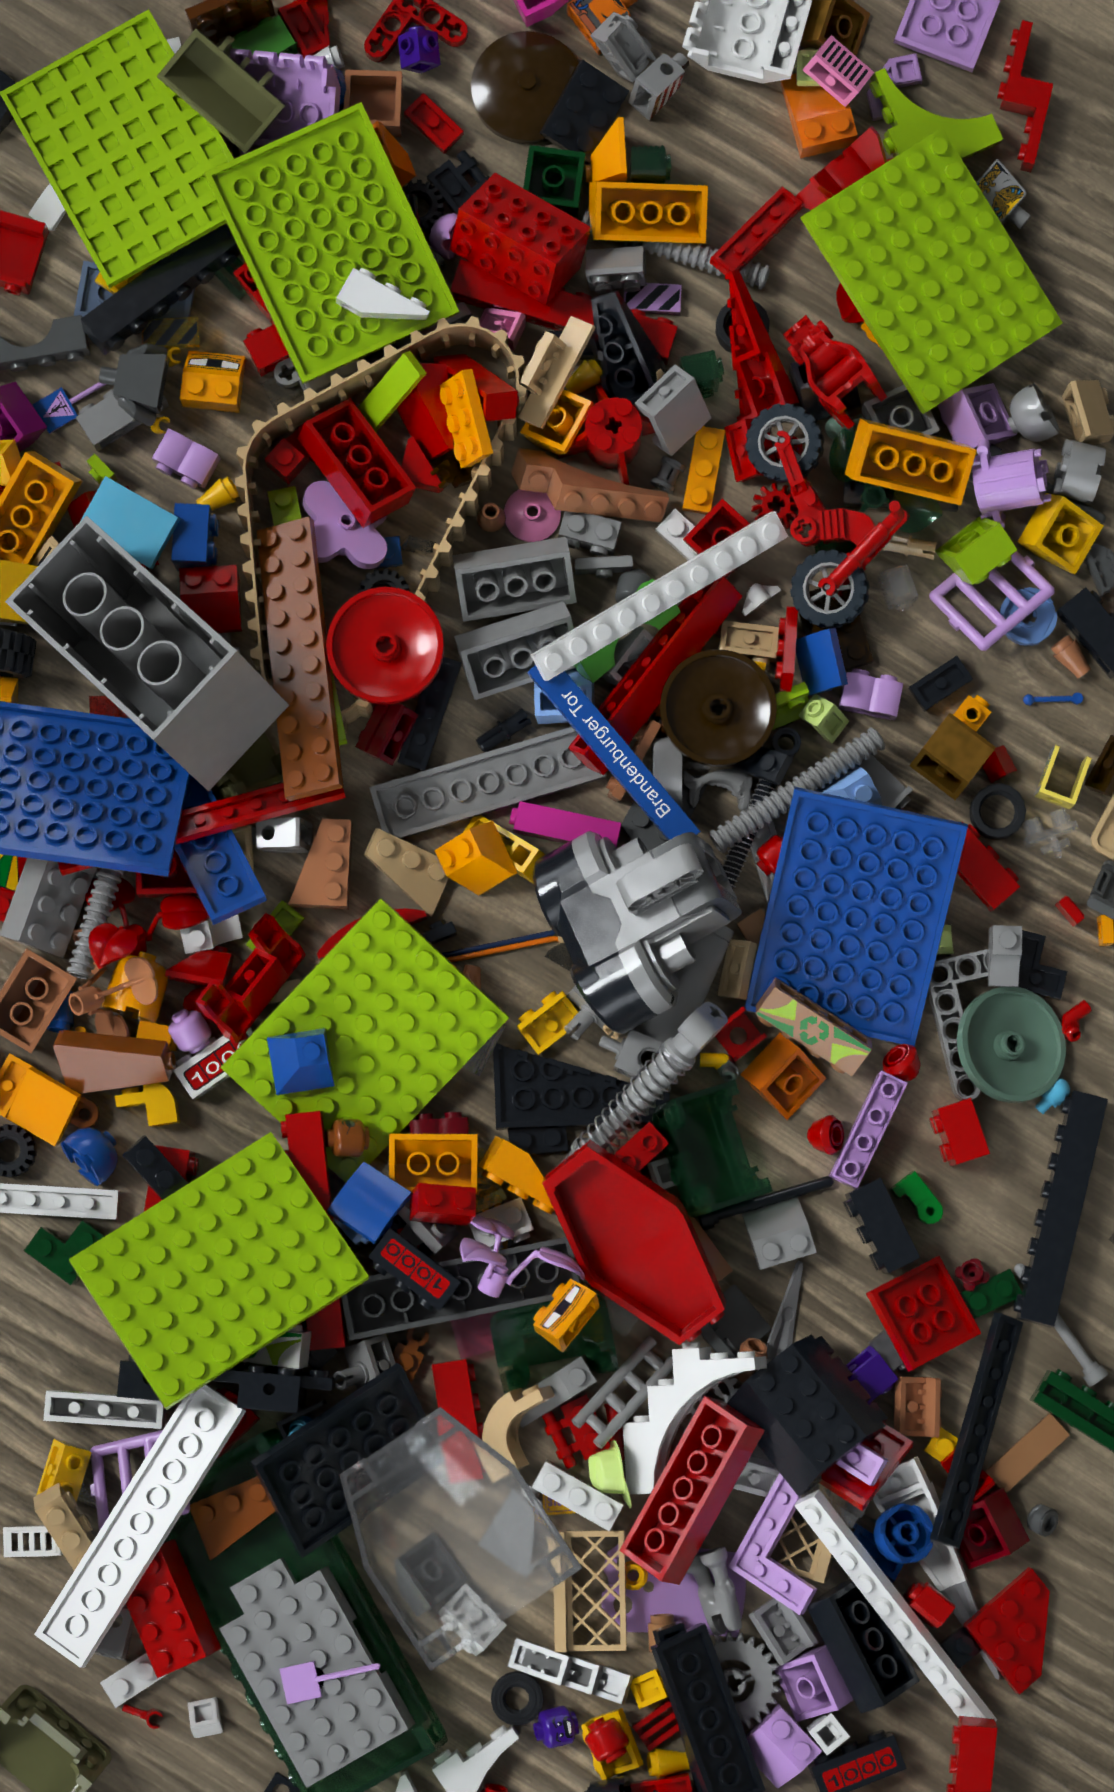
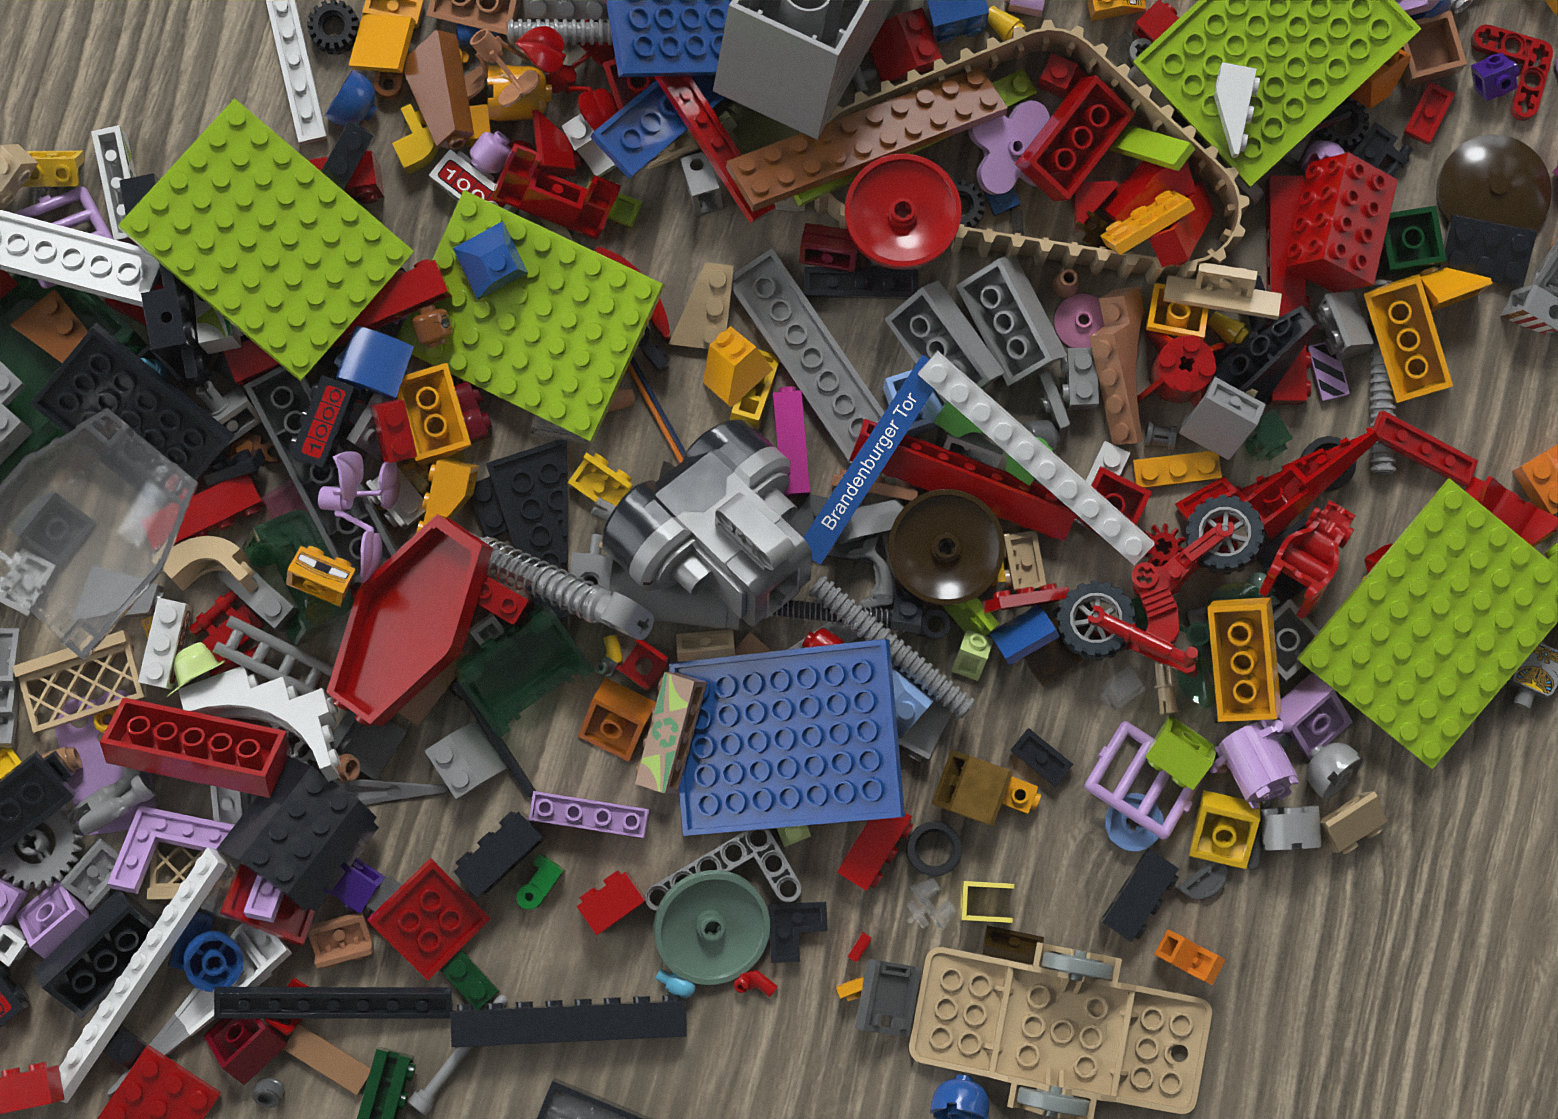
camera: 75 degrees right, 0 degrees up
dark green brick [23,1220,106,1285] -> none
nougat wedge [289,818,353,910] -> none
black axle [476,708,532,752] -> none
bright pink slope [479,307,526,351] -> none
clear green brick [630,145,671,184] -> none
white piece [742,583,781,616] -> none
red cone [807,1115,844,1155] -> none
lavender brick [838,669,903,720] -> none
red cone [883,1044,921,1081] -> none
red brick [903,1582,956,1628] -> none
yellow plate [923,1427,958,1462] -> none
dark red plate [955,1258,990,1291] -> none
red slope [982,745,1017,783] -> none
light grey arch [988,925,1022,987] -> none
blue hinge [1023,692,1083,705] -> none
nougat cone [1051,635,1091,679] -> none
none -> black plate [202,448,266,486]

